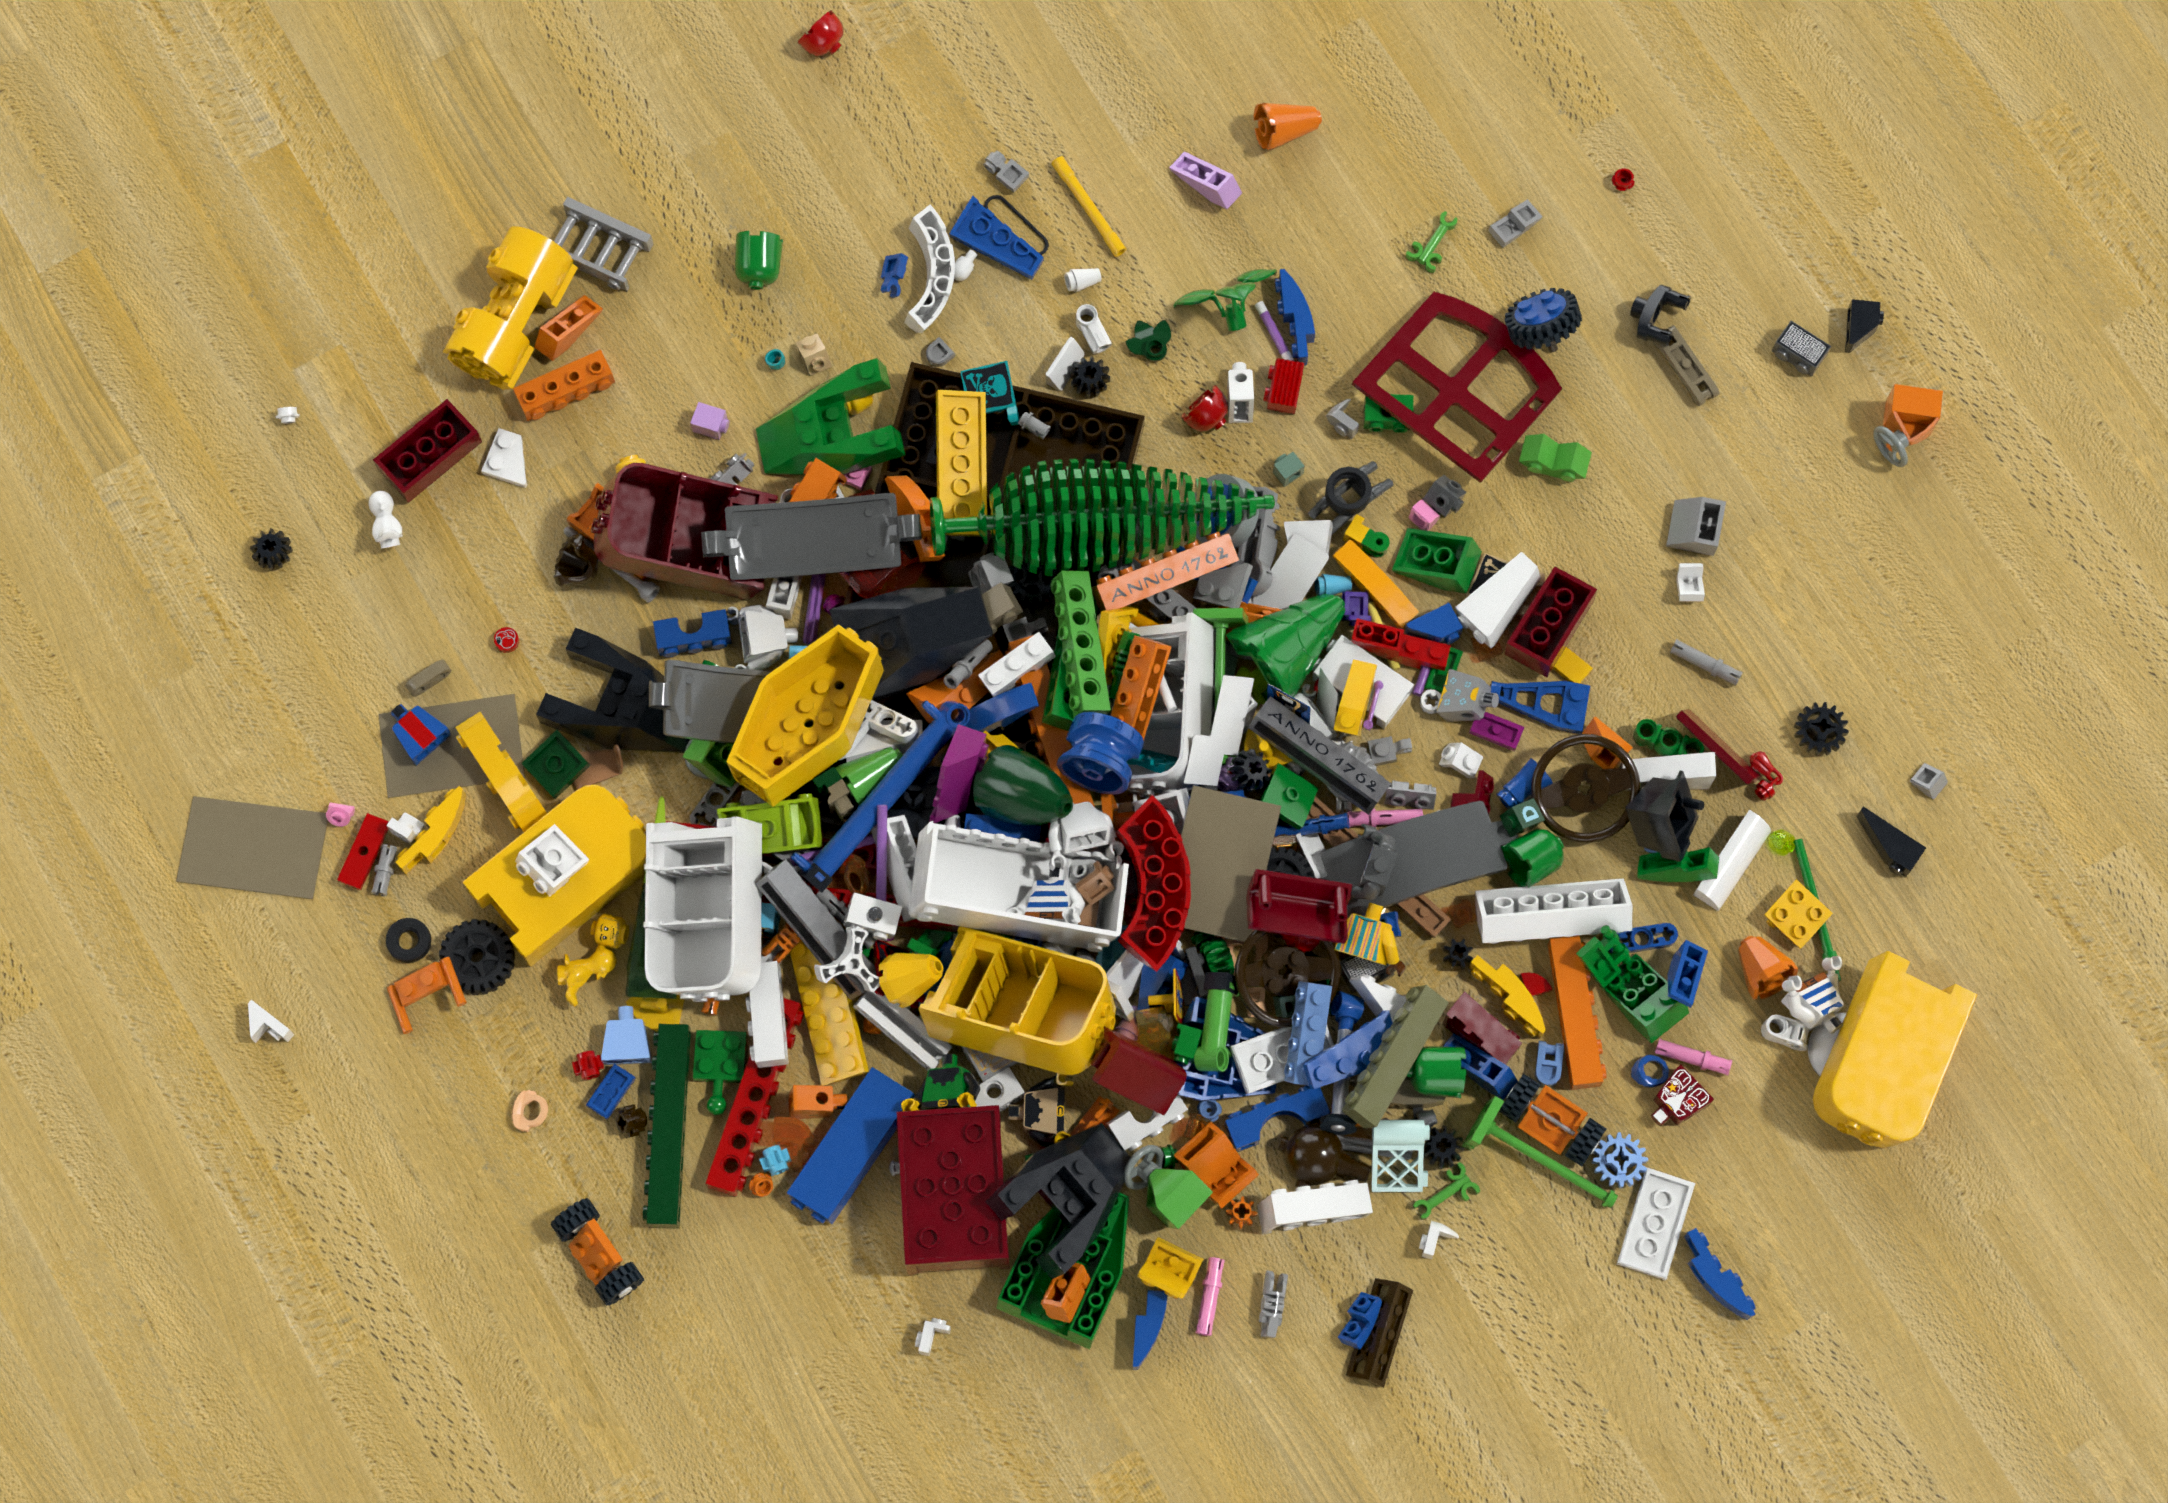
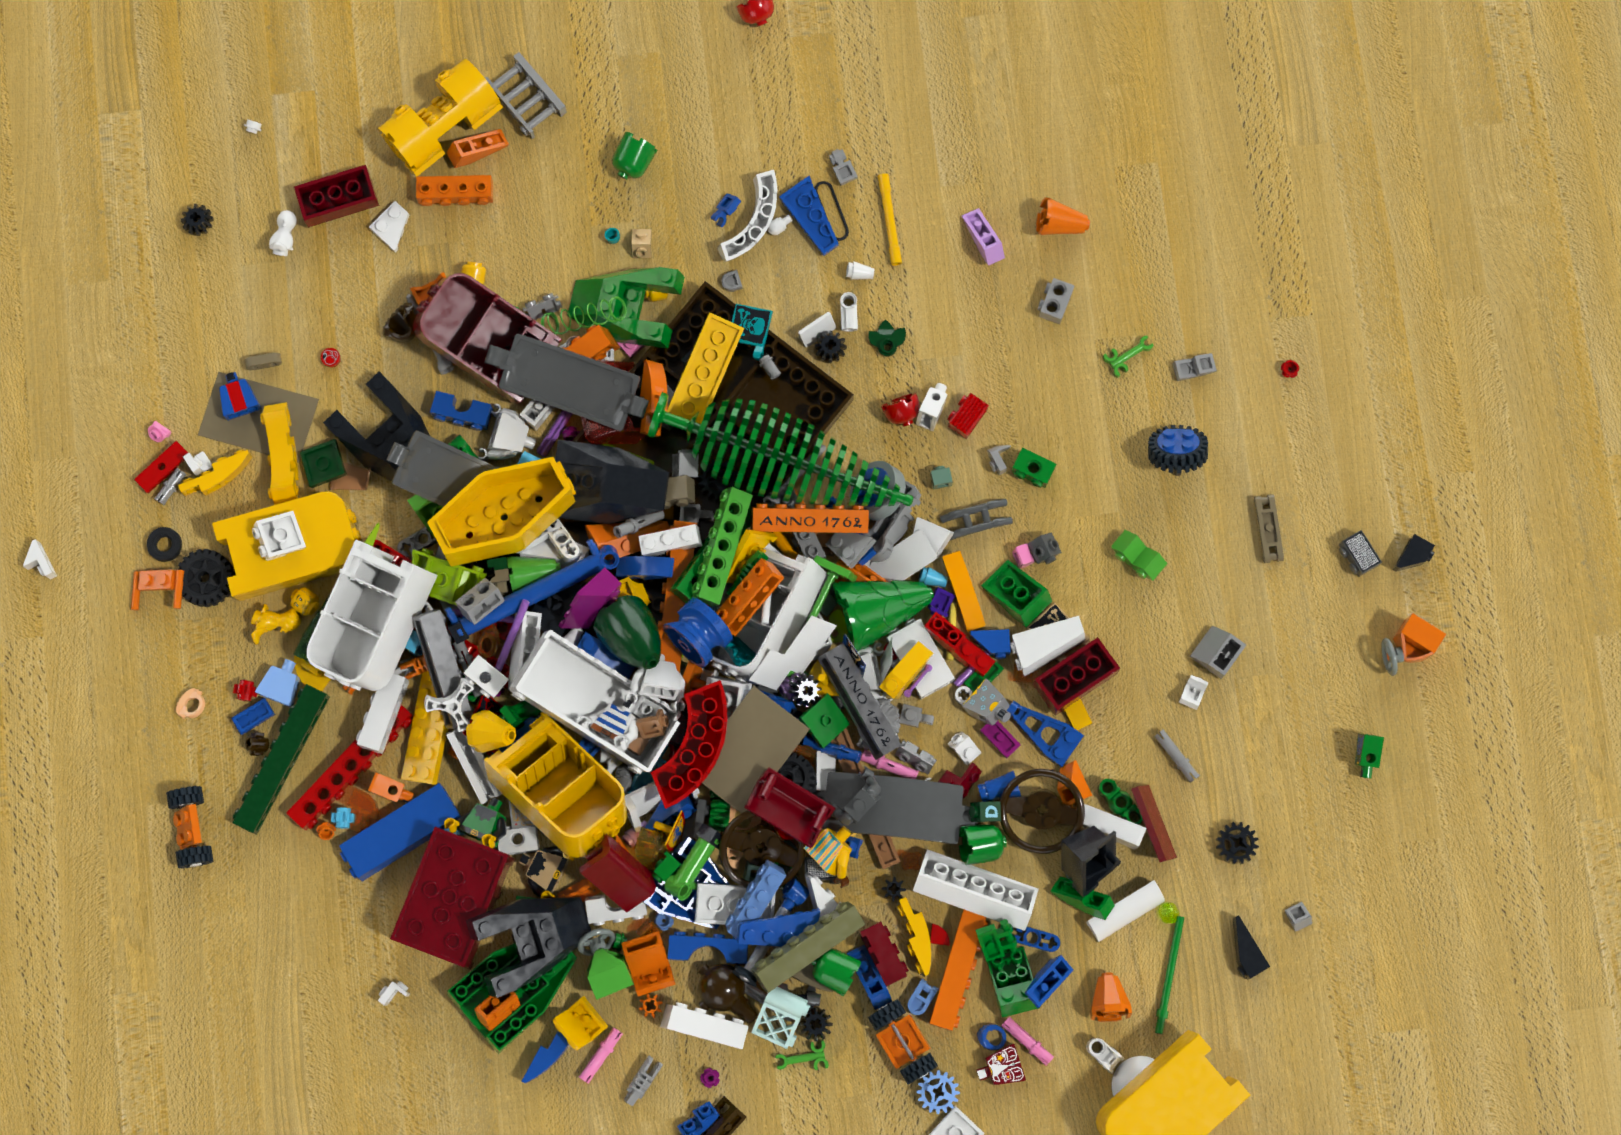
camera: 25 degrees right, 5 degrees up
dark tan piece [176,796,328,899] -> none
lavender brick [690,402,730,440] -> none
green plate [693,1030,747,1115] -> none
green plant [1173,269,1277,331] -> none
medium lavender bar [1255,301,1294,361] -> none
blue slope [1275,269,1315,366] -> none
black tyre [1325,466,1372,516] -> none
leg [1343,514,1390,558] -> none
dark red window [1351,291,1562,483] -> none
white plate [1419,1221,1459,1259] -> none
bright green tile [1462,1096,1618,1208] -> none
black connector [1630,284,1691,346] -> none
red piece [1750,751,1784,801] -> none
yellow hinge [1764,879,1833,949] -> none
white torso [1781,956,1844,1034] -> none
none -> light grey brick [455,578,505,625]
none -> bright green piece [541,296,627,335]
none -> magenta plate [700,1068,720,1088]
none -> light grey brick [1037,278,1074,325]
none -> green torso [1355,733,1384,779]

